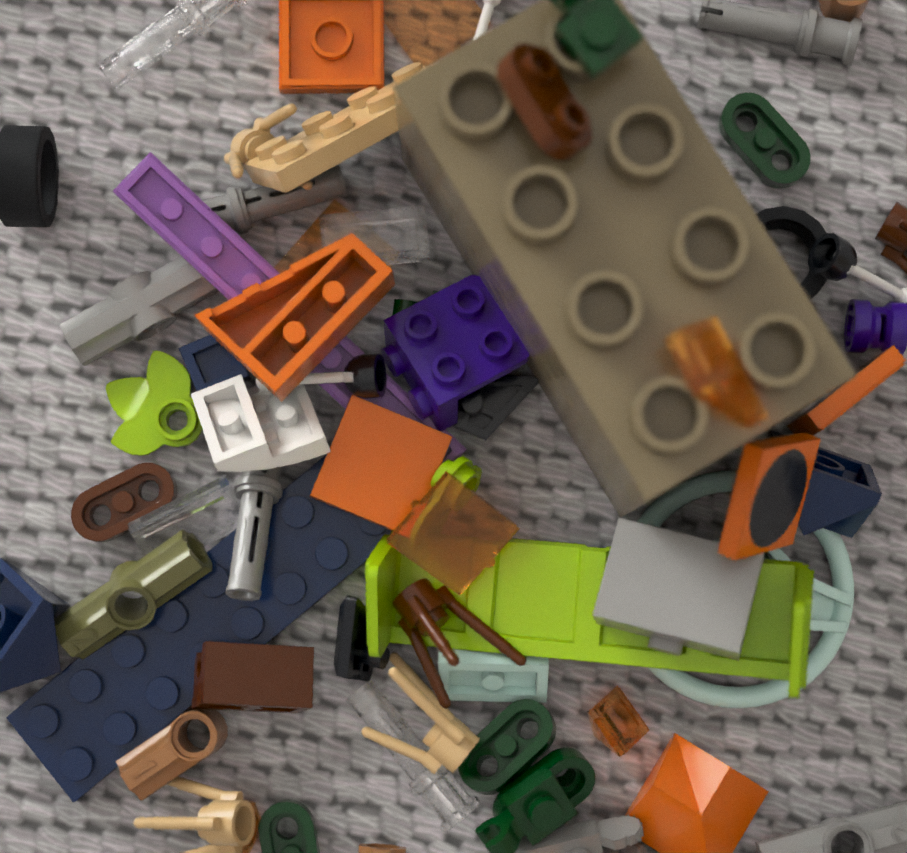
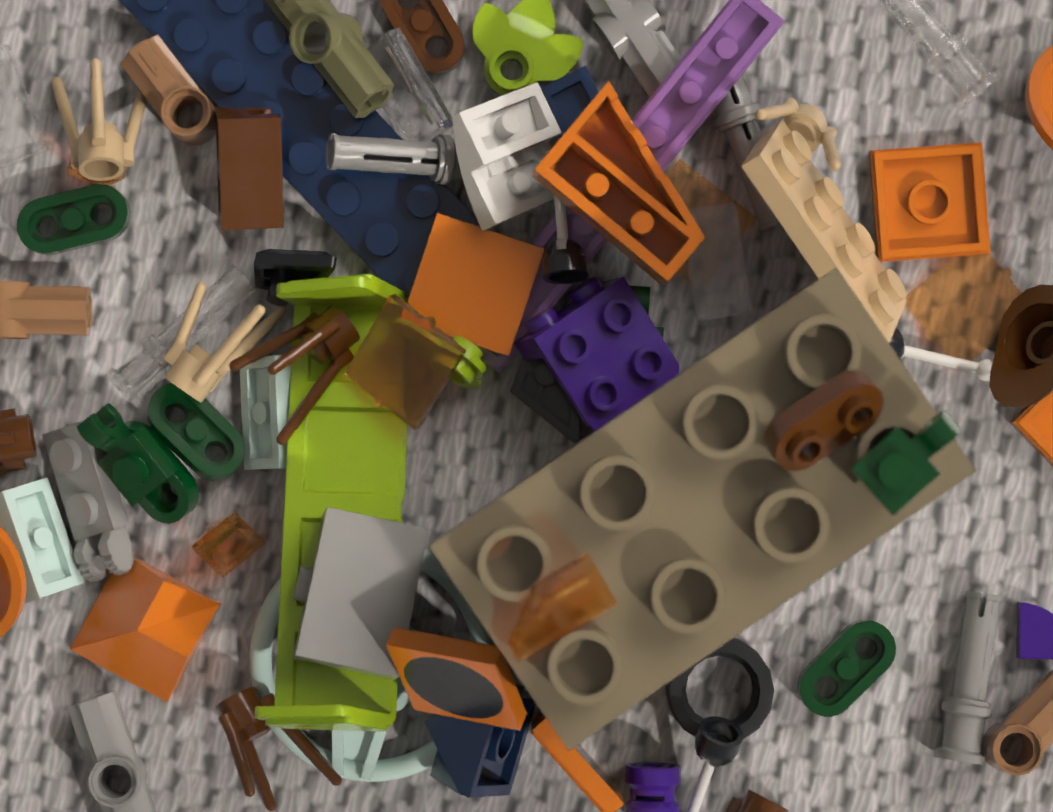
camera: 85 degrees right, 5 degrees up
none -> reddish brown plant [216,687,342,811]

